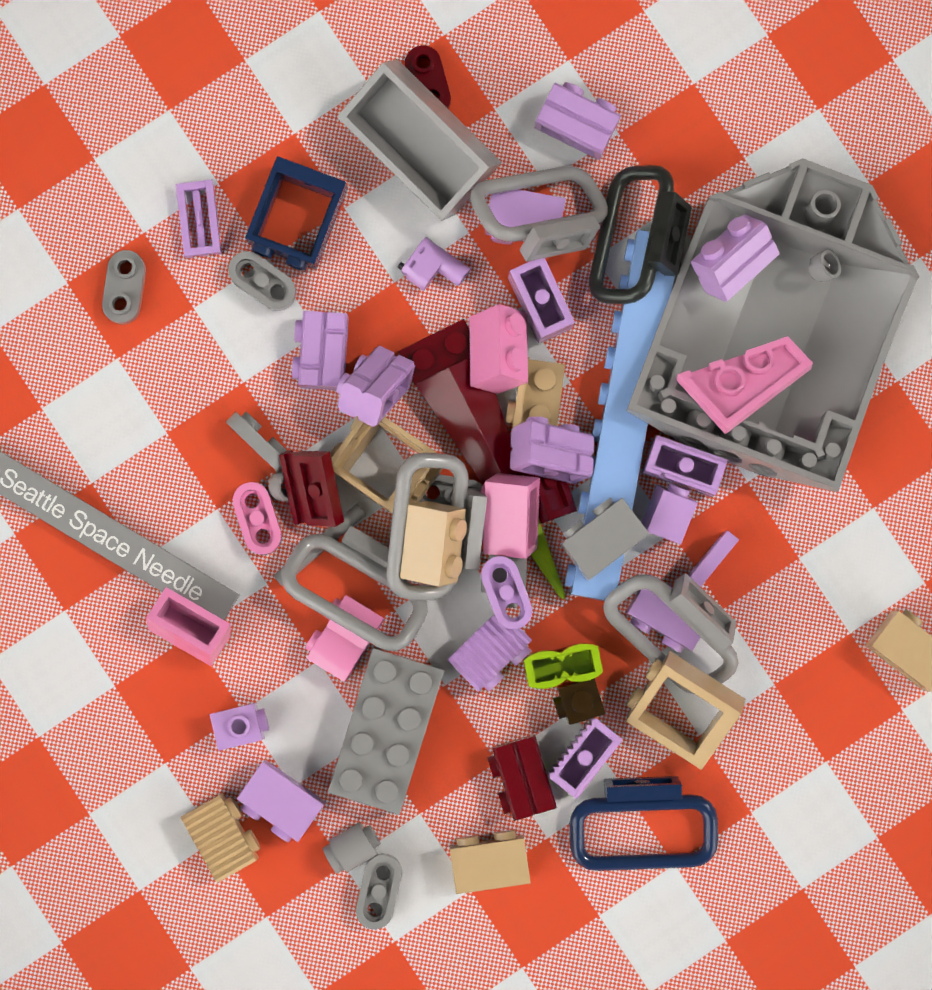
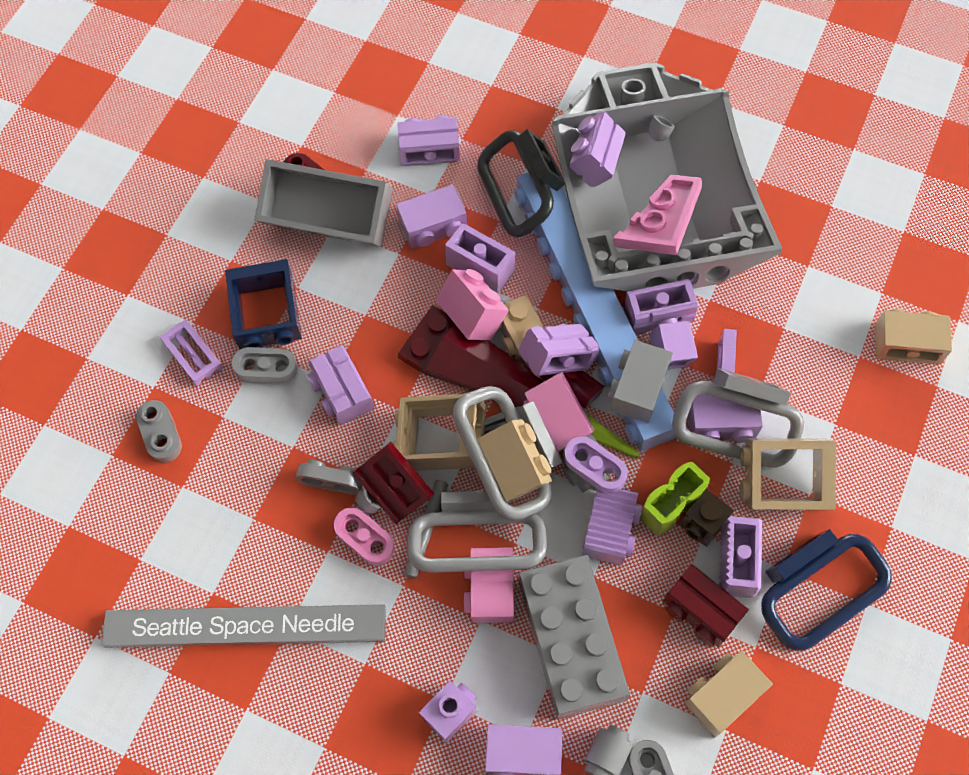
camera: 25 degrees left, 20 degrees down
bright pink brick [146,587,231,667] -> none
lavender brick [336,345,415,427] -> none
lavender piece [398,237,471,291] -> none
light grey bar [470,166,608,262] -> none

